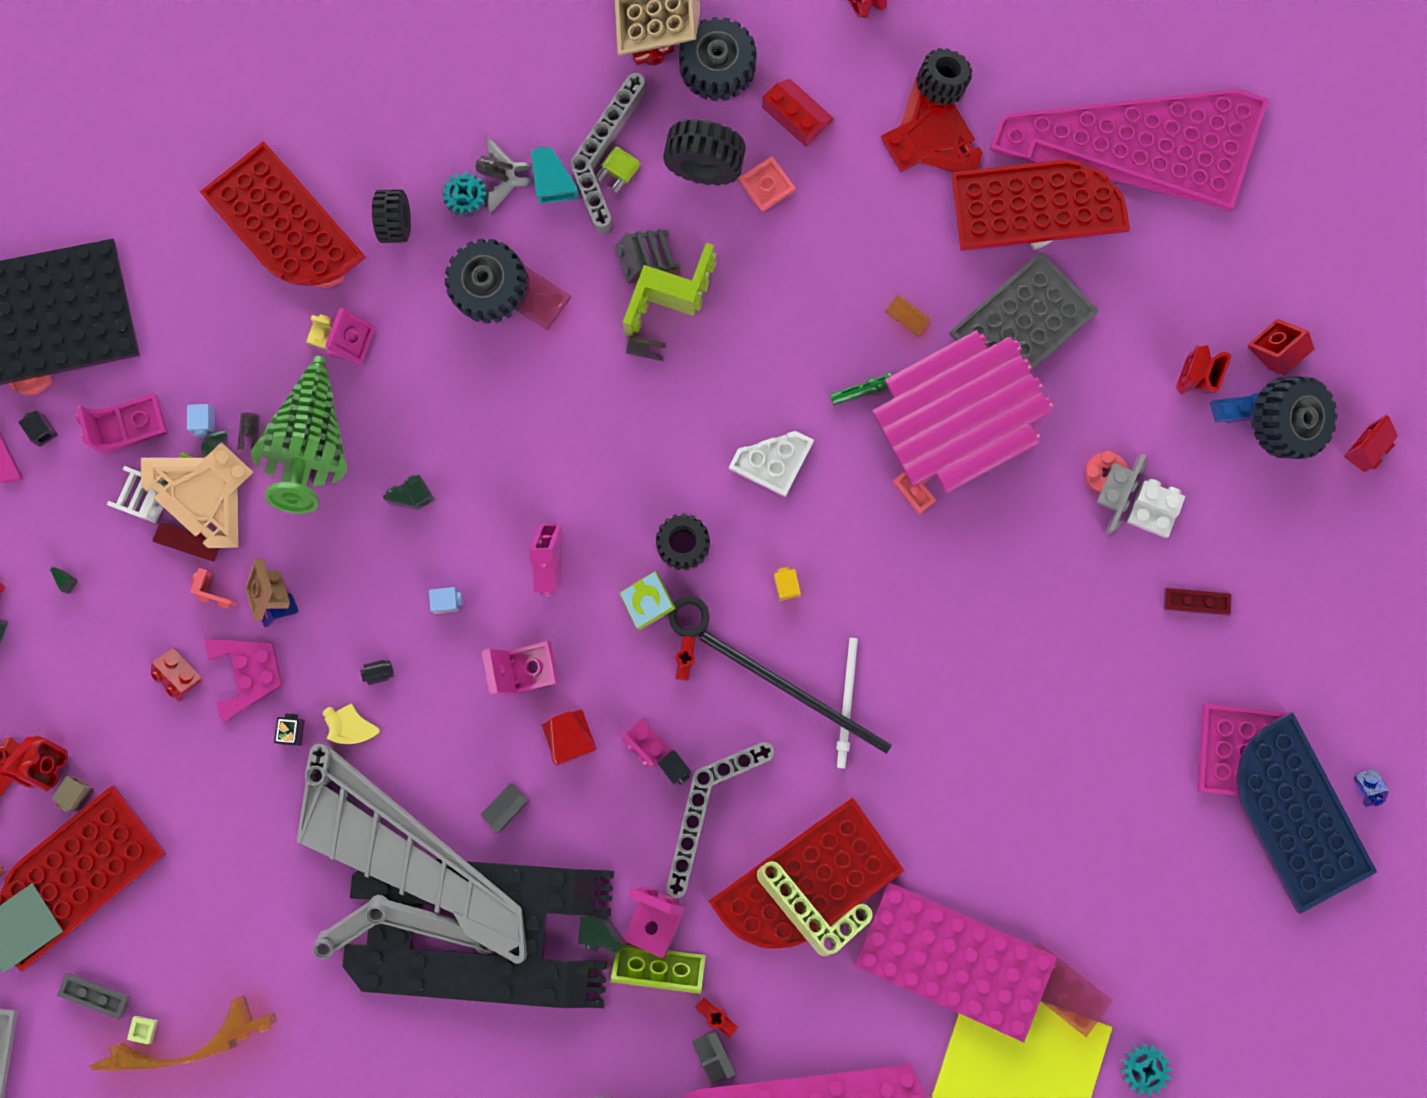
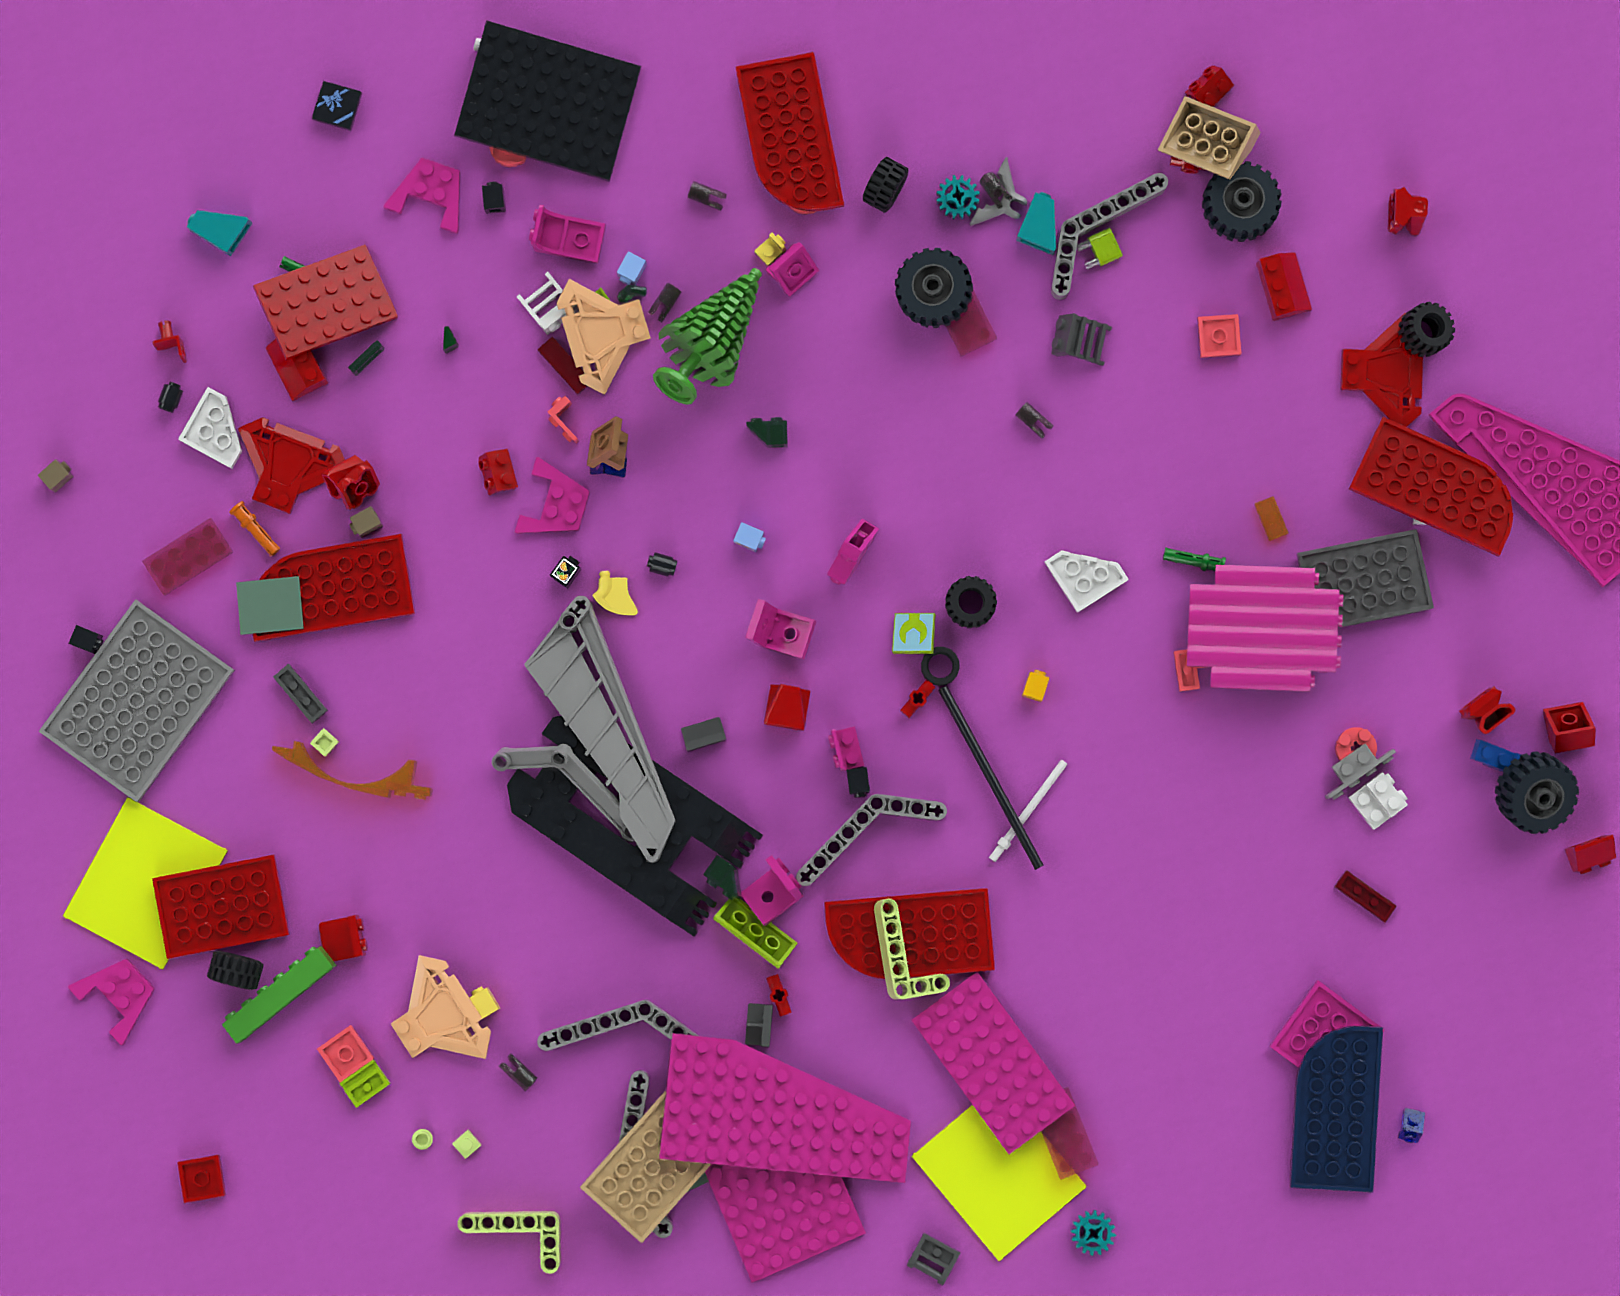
camera: 30 degrees right, 5 degrees up
lime bracket [623,243,717,338] -> none
black tyre [663,119,746,186] -> none
none -> clear smoke hinge [687,181,727,211]

